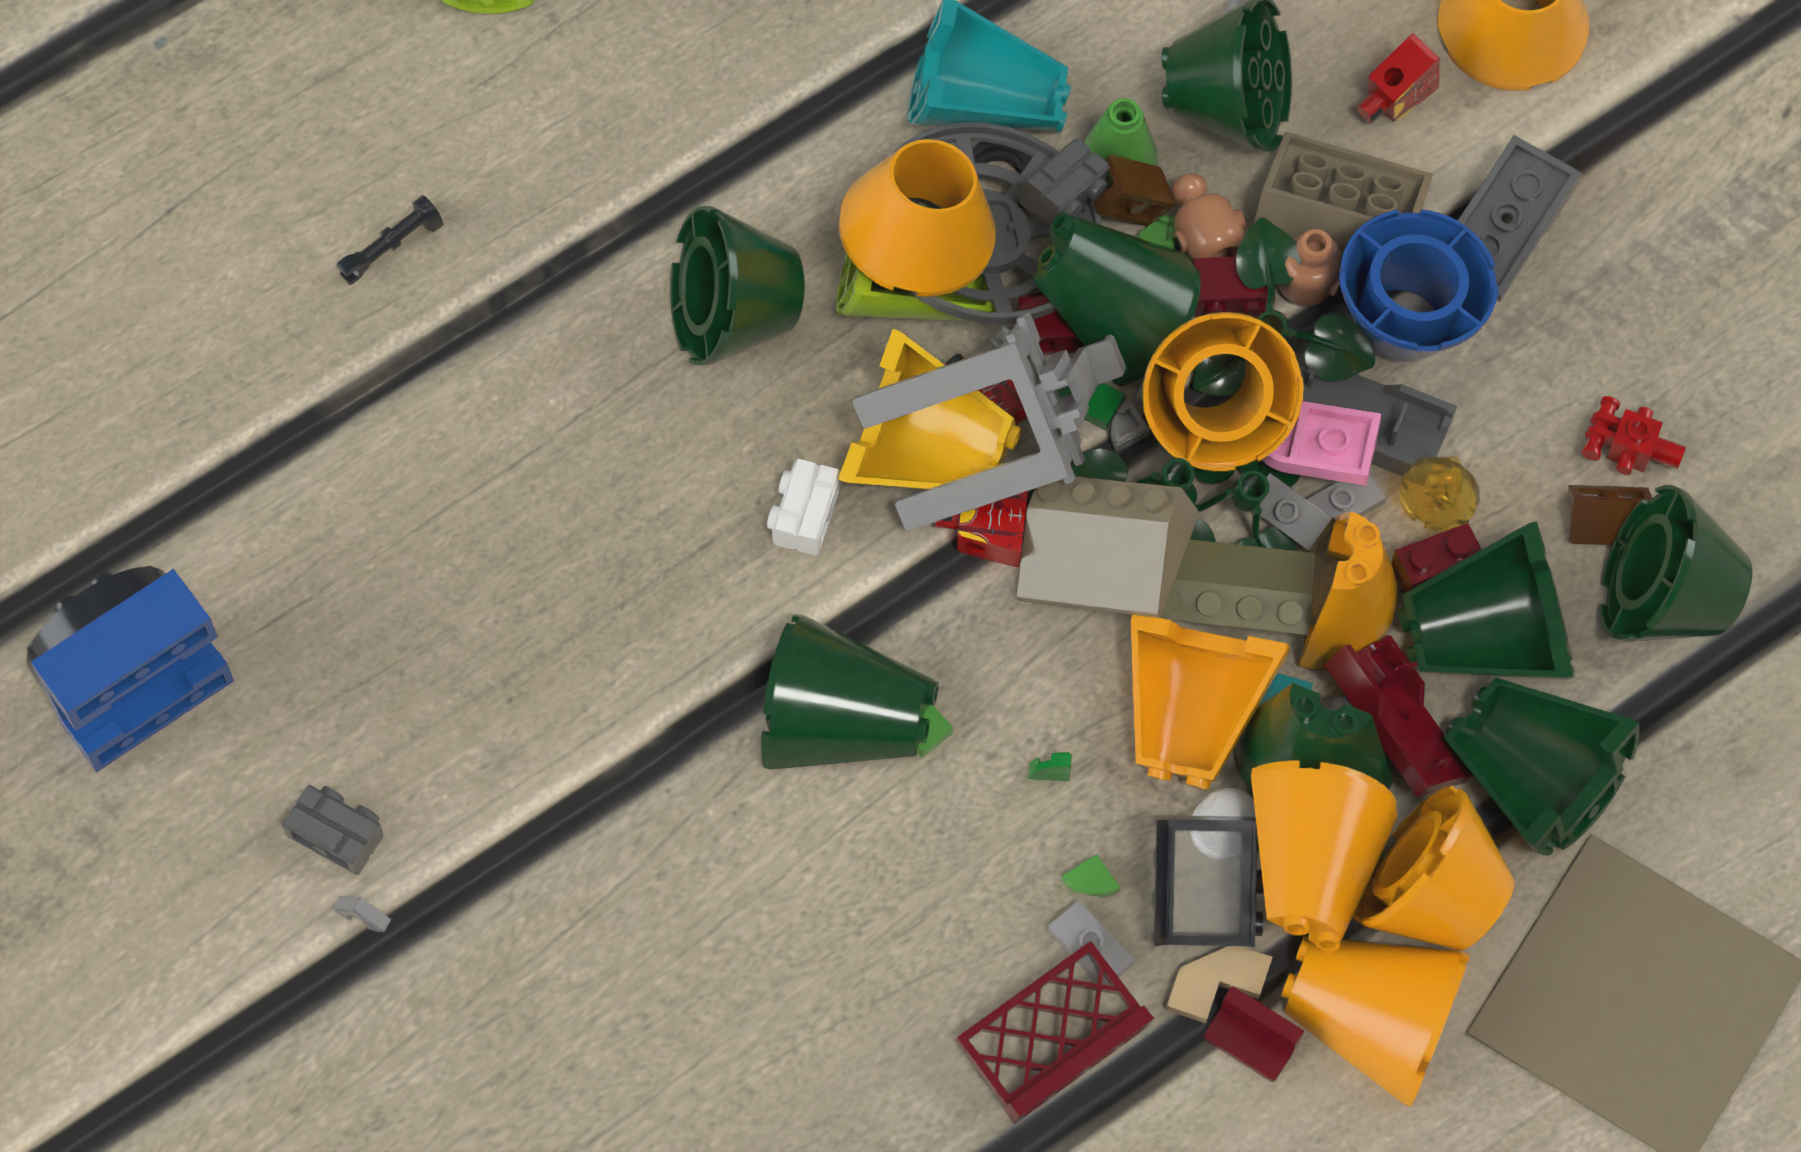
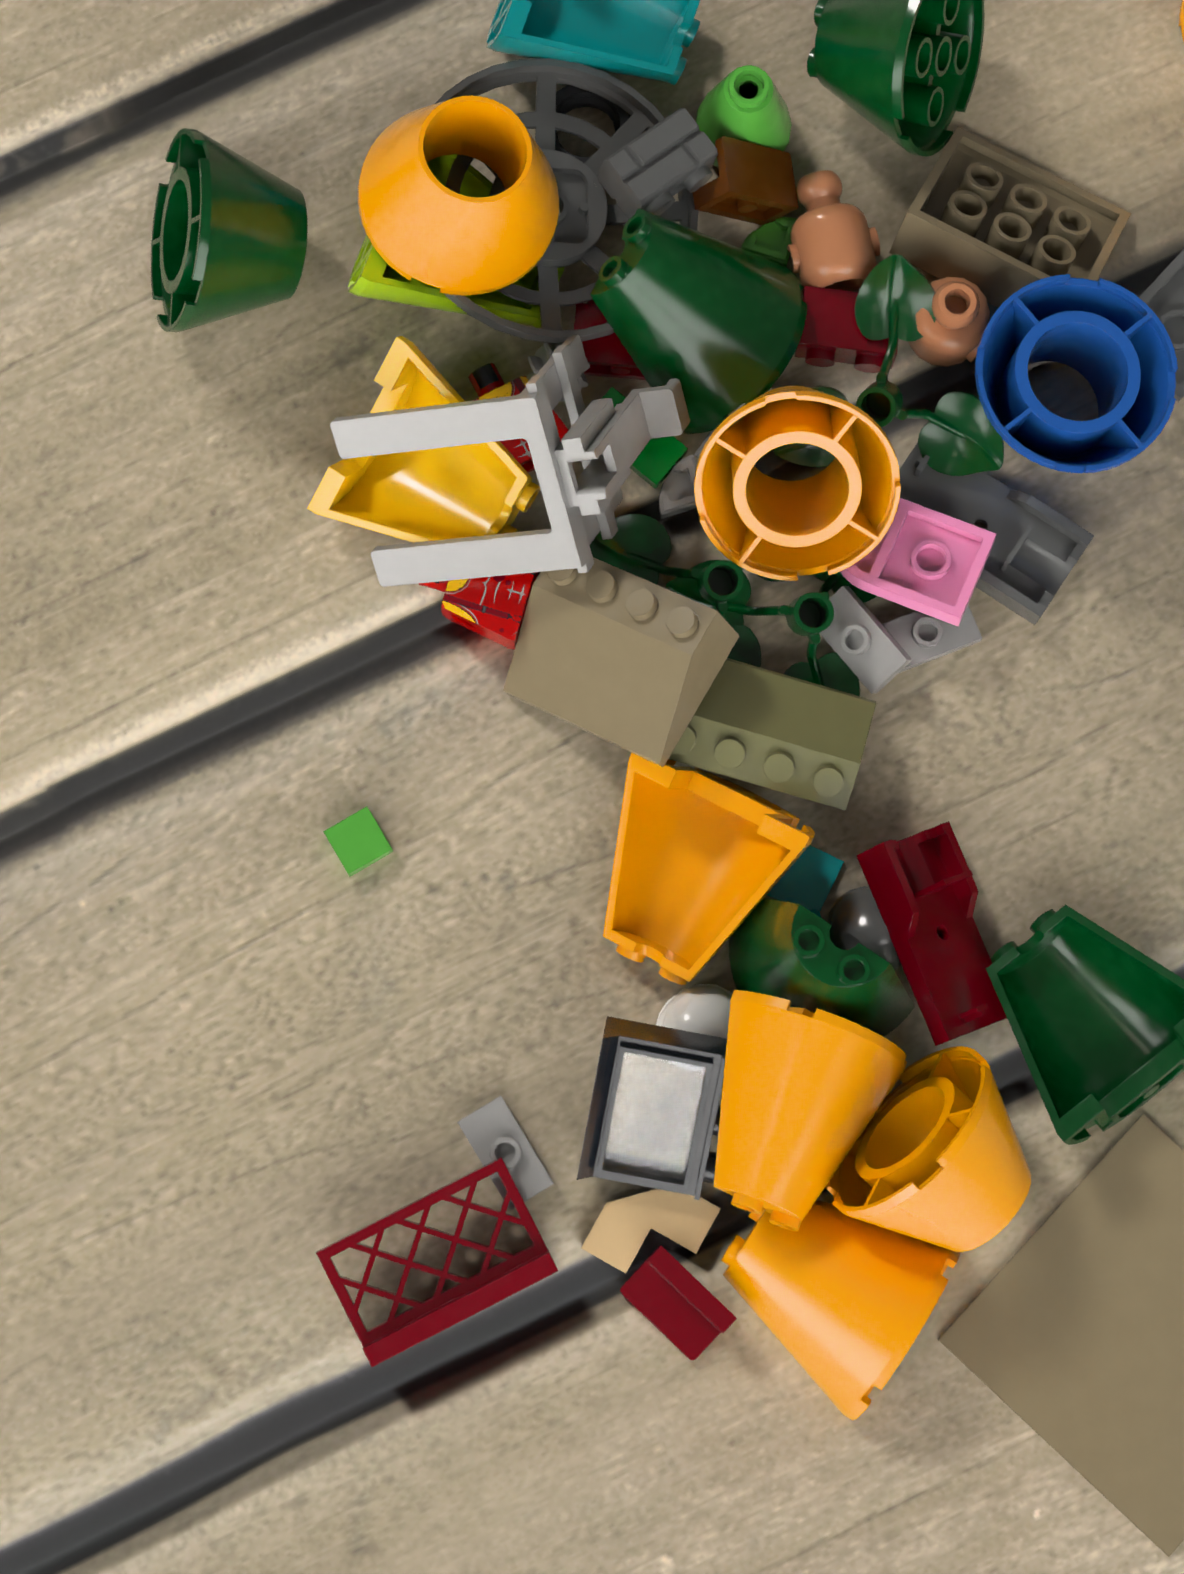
camera: 10 degrees right, 15 degrees up
dark green cone [761,614,939,770] -> none
white brick [767,459,842,556] -> none
green tile [1028,752,1072,781] -> none
bright green tile [1062,854,1120,897] -> none
light orange cone [1298,511,1398,670] -> none
red torso [1356,33,1440,124] -> none
dark red brick [1391,523,1482,597] -> none
dark green cone [1398,521,1575,680] -> none
clear yellow tile [1399,456,1480,532] -> none

